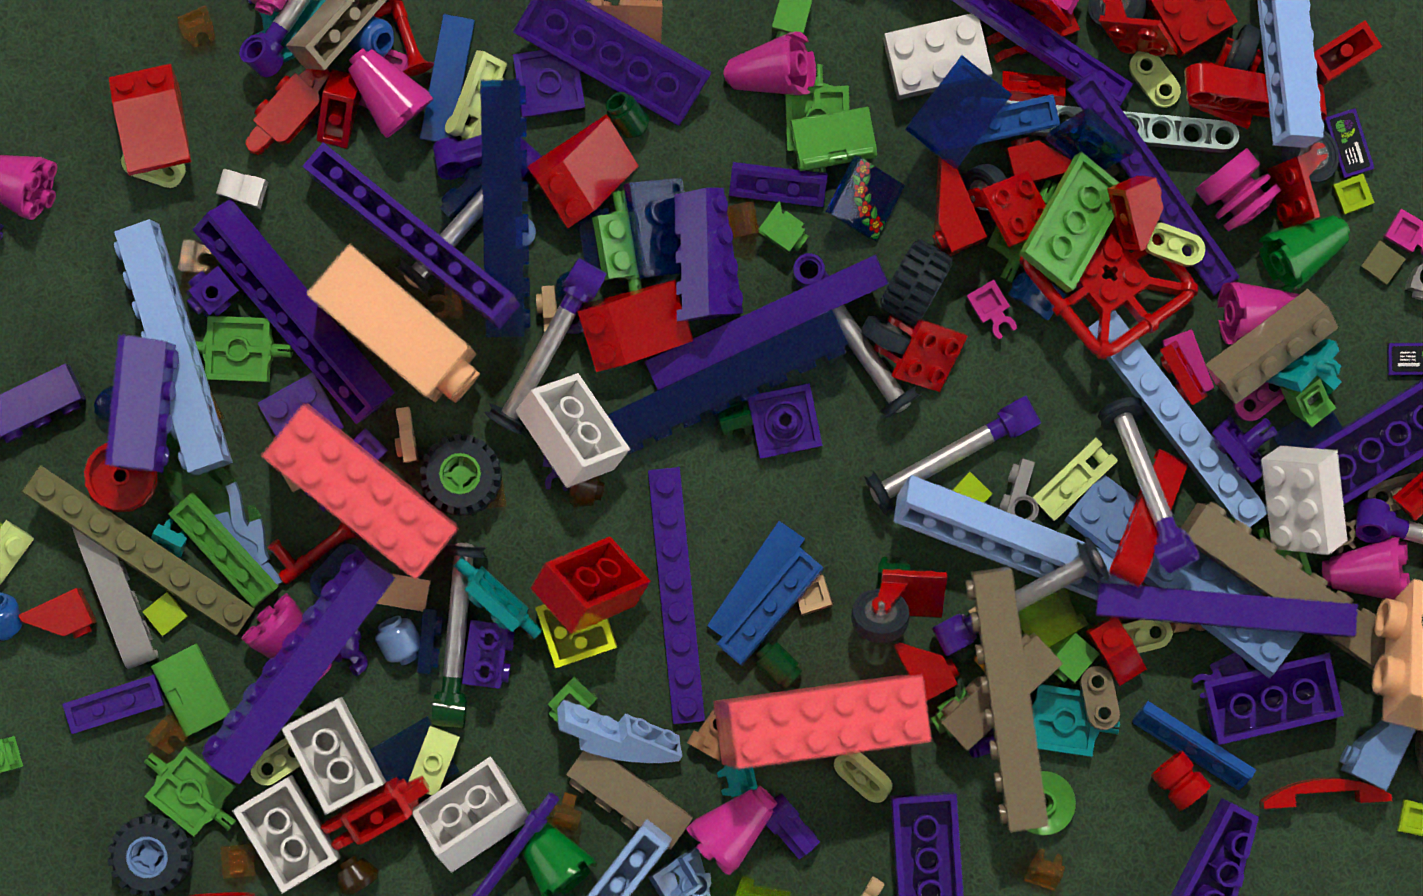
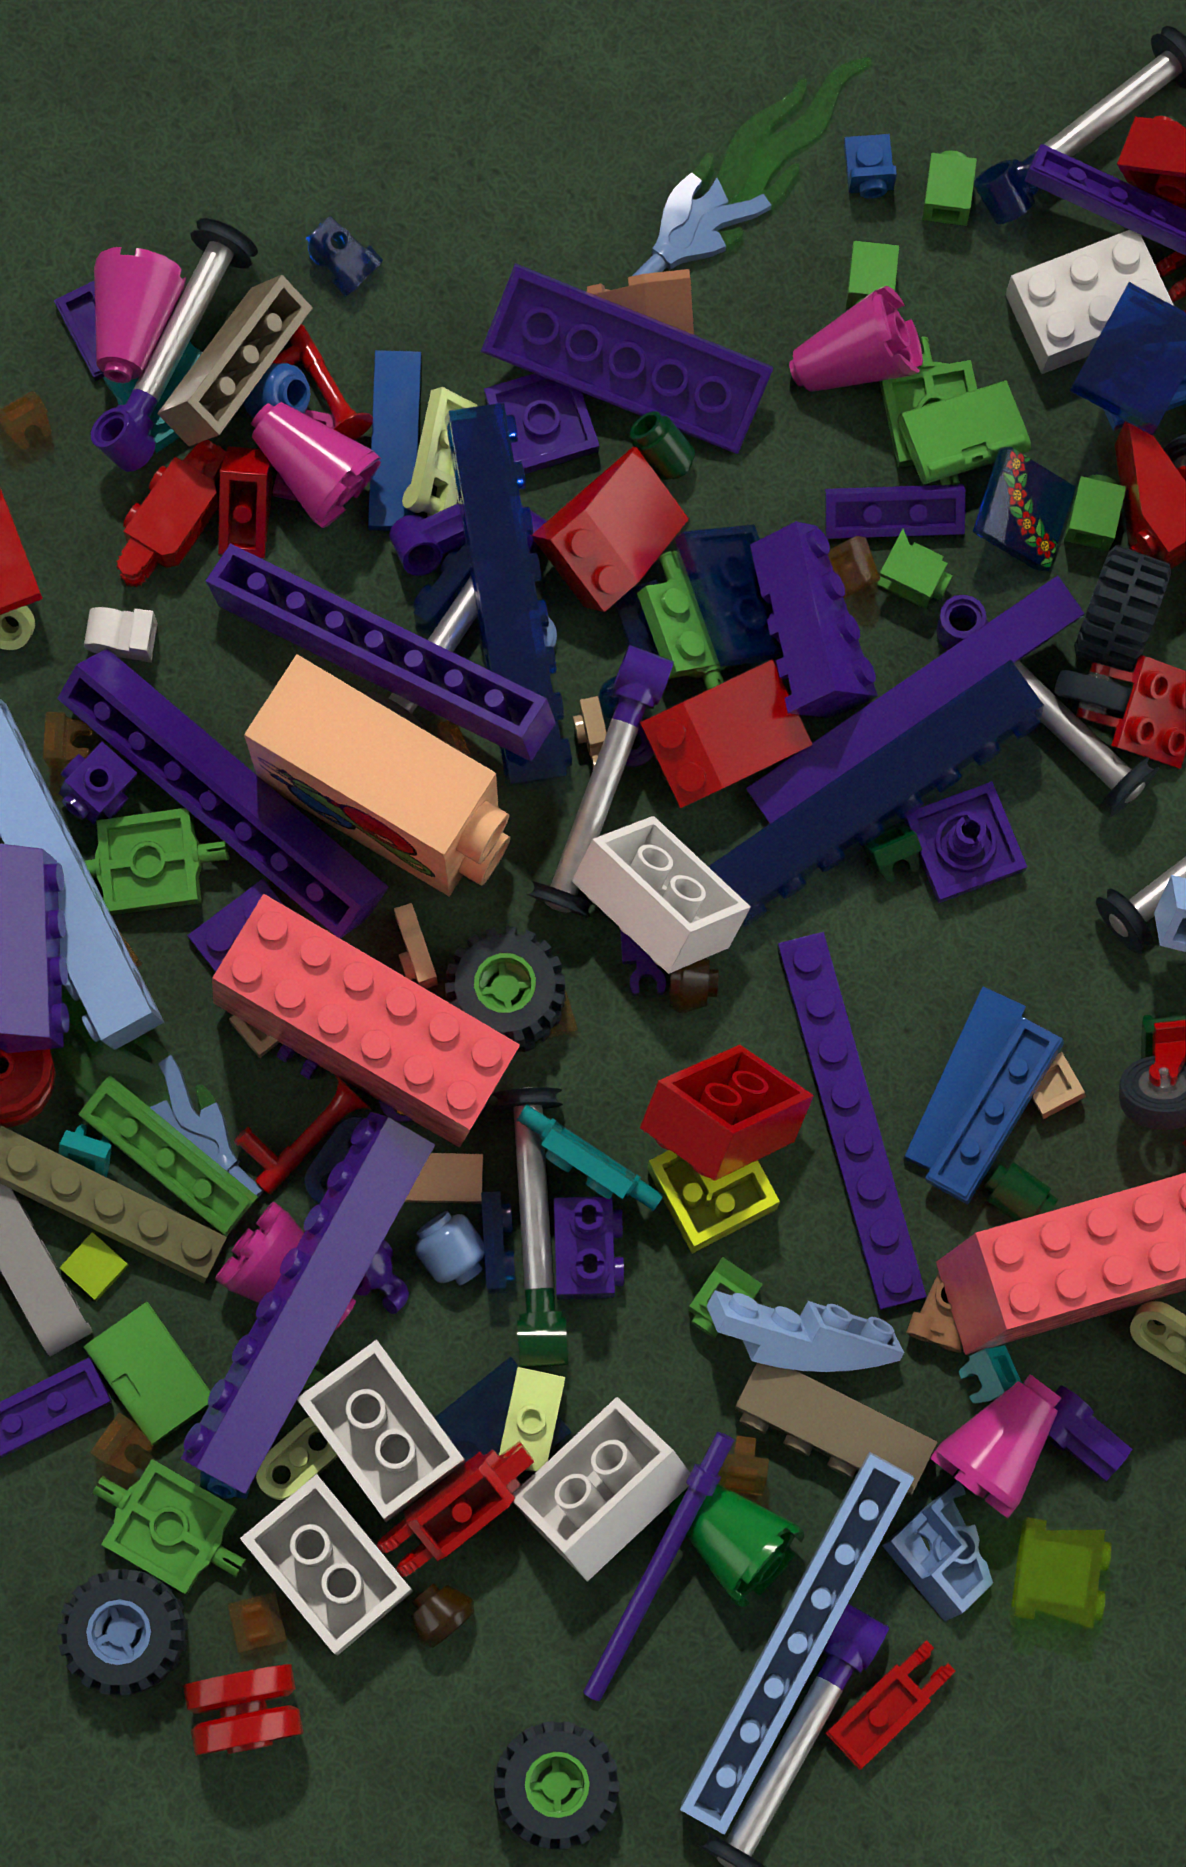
camera: 10 degrees left, 10 degrees down
none -> bright green brick [1064,475,1126,551]

